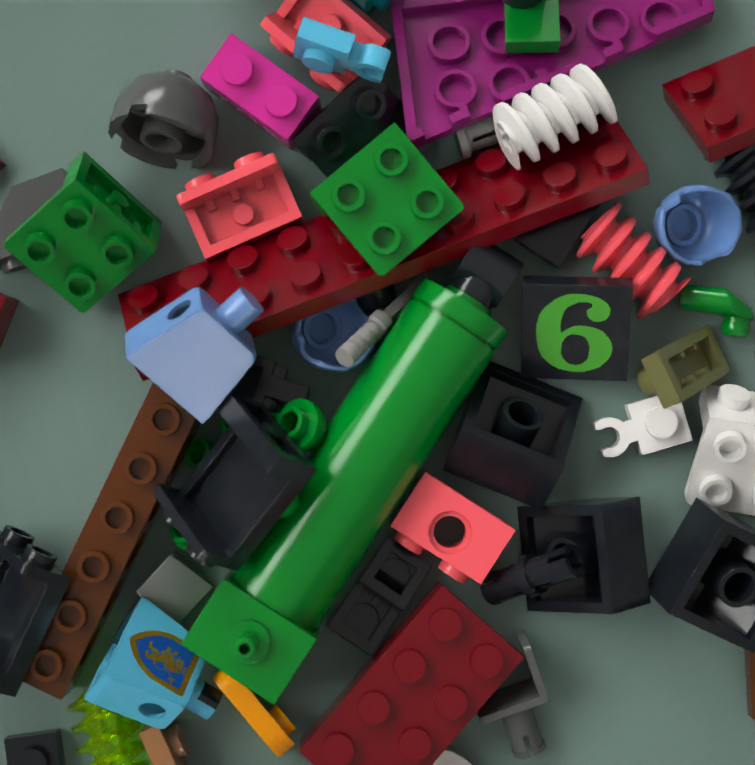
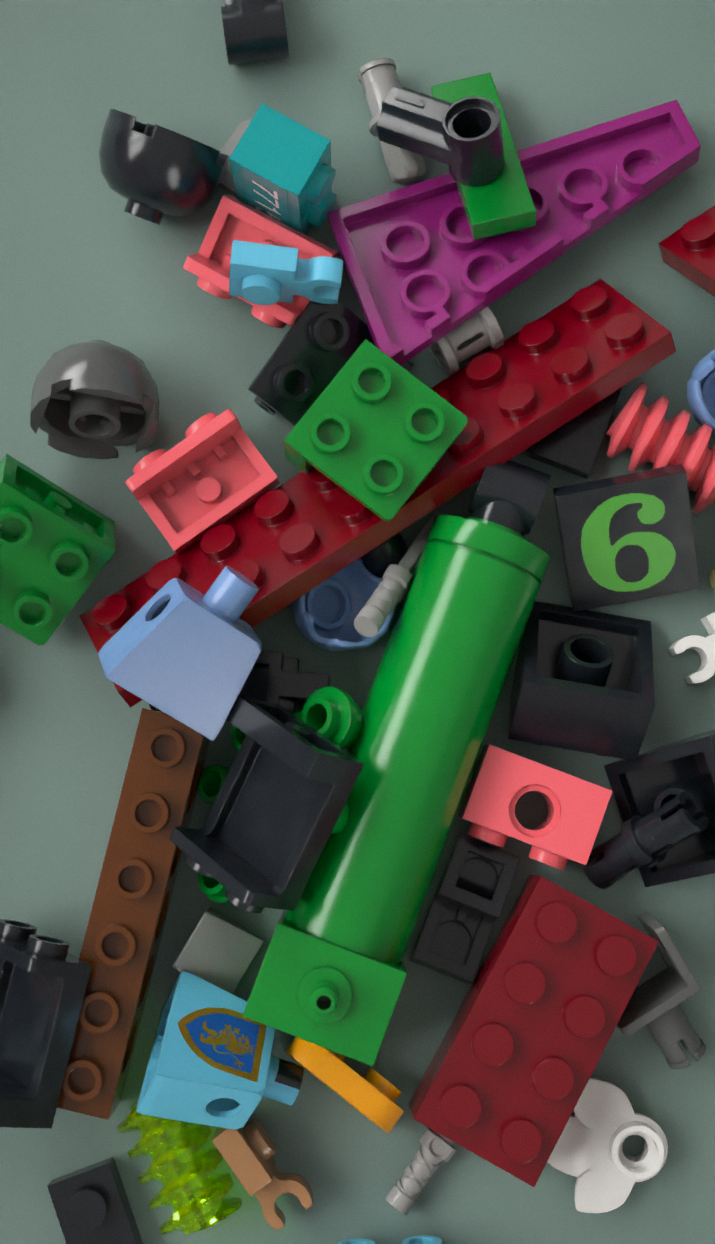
camera: 15 degrees left, 5 degrees down
dark pink brick [200,33,322,150] -> none
white piece [493,64,617,170] -> none

